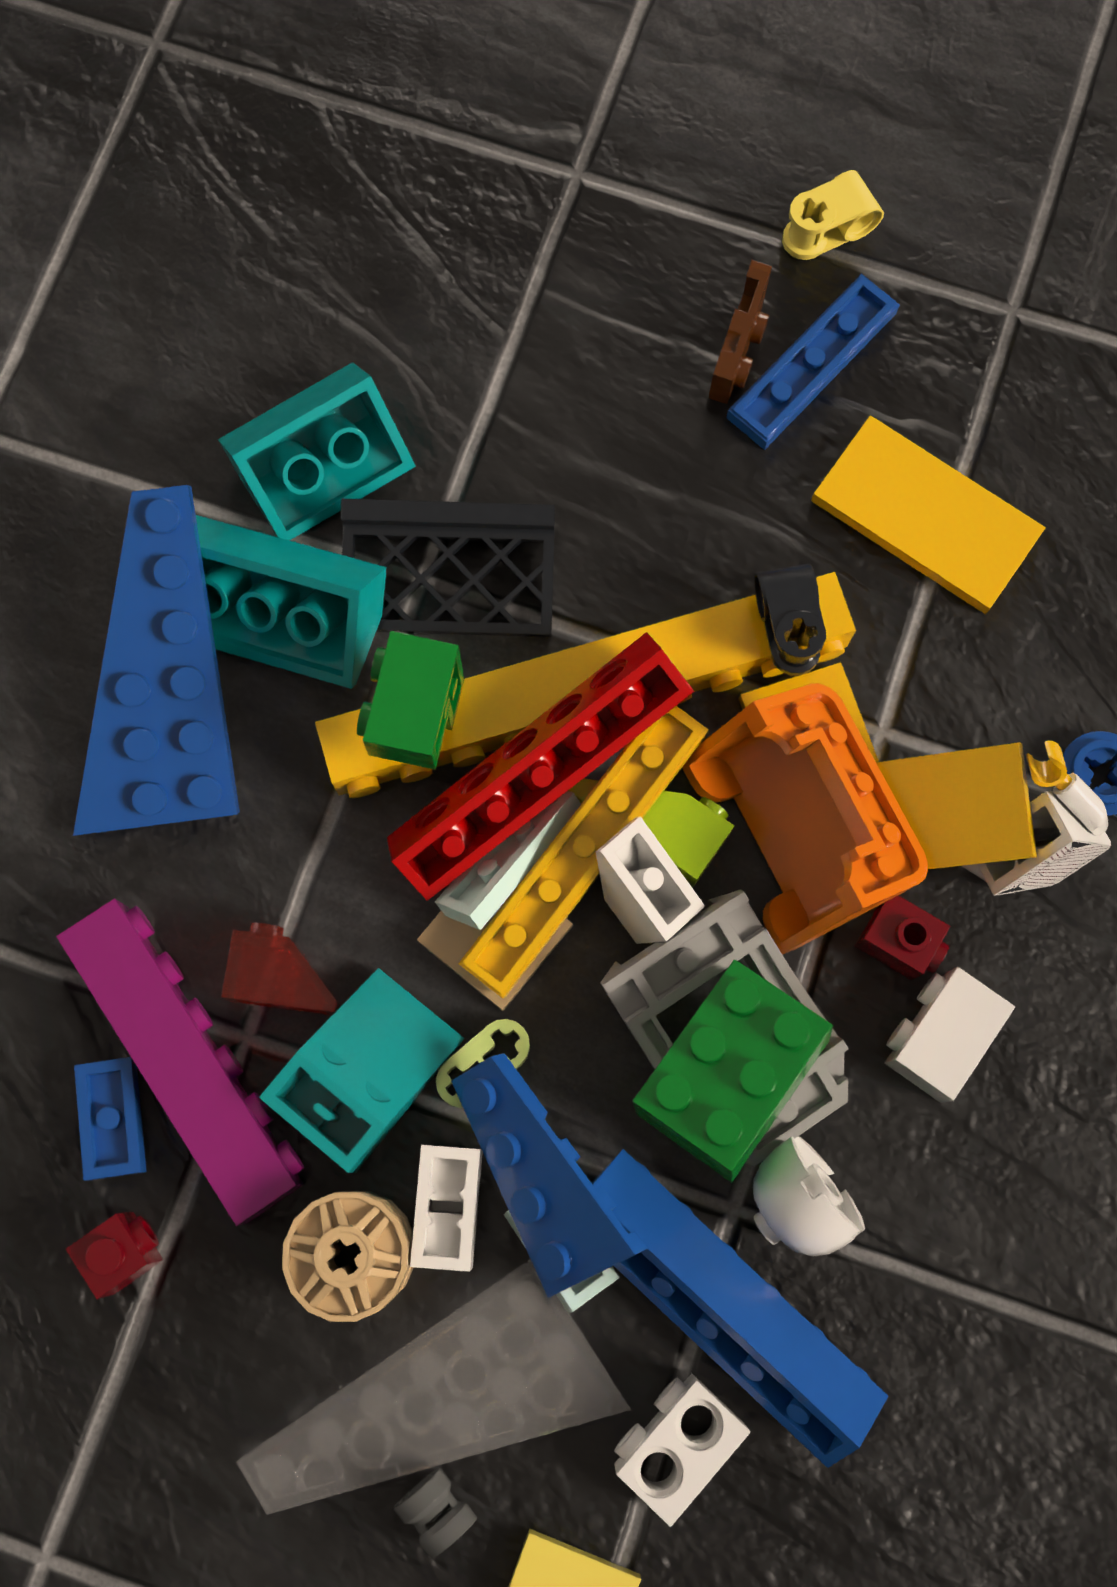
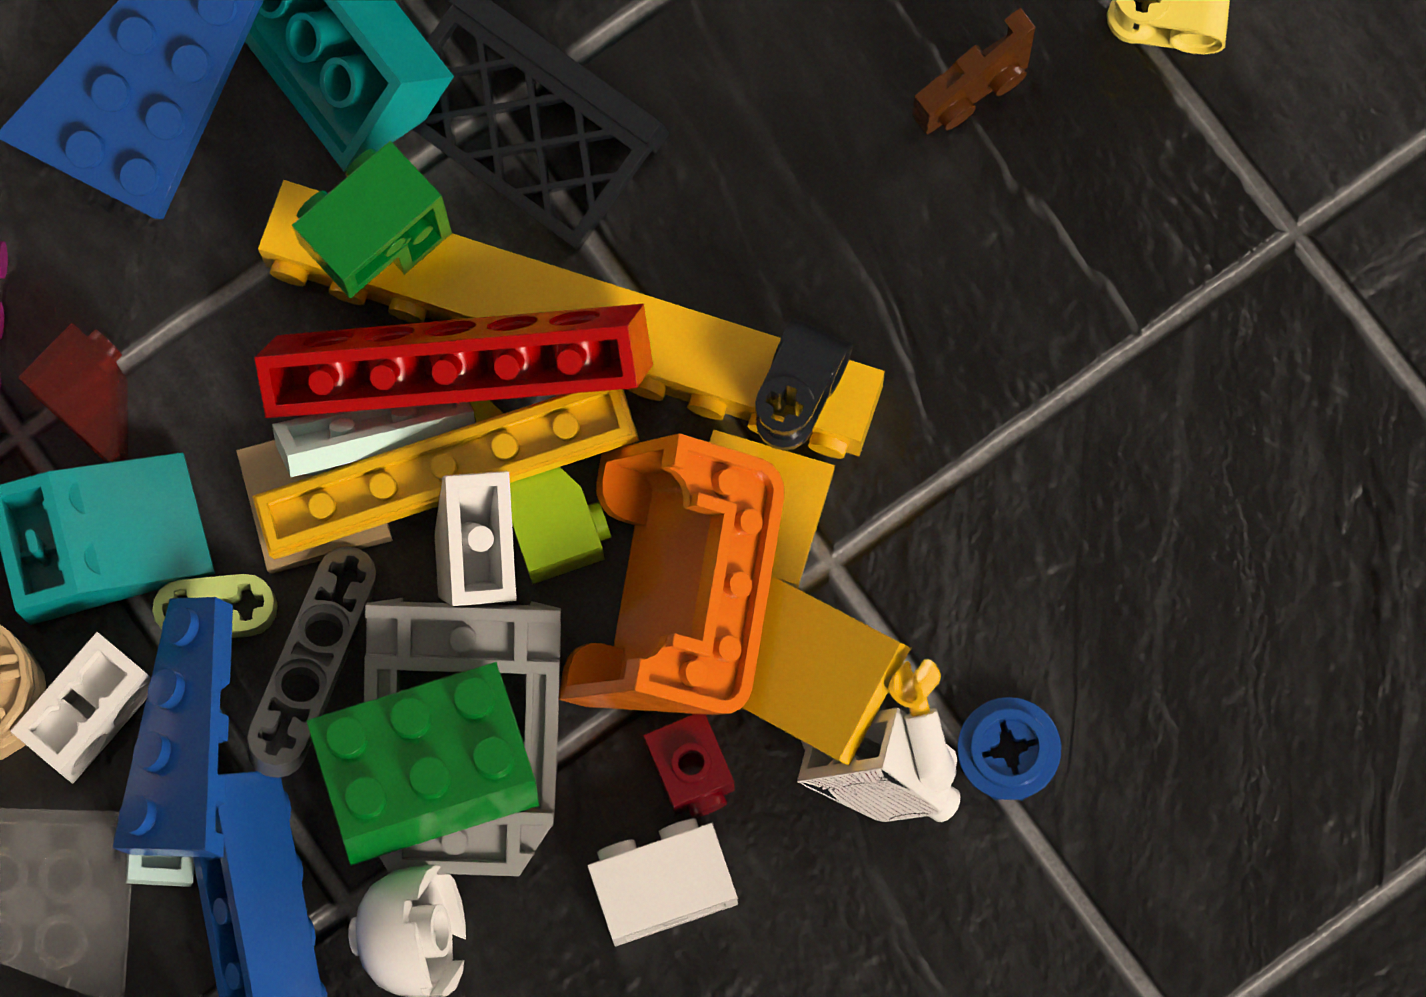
camera: 40 degrees right, 0 degrees up
blue tile [726,273,900,450] -> none
yellow tile [811,415,1046,615] -> none
none -> dark grey beam [247,546,376,778]

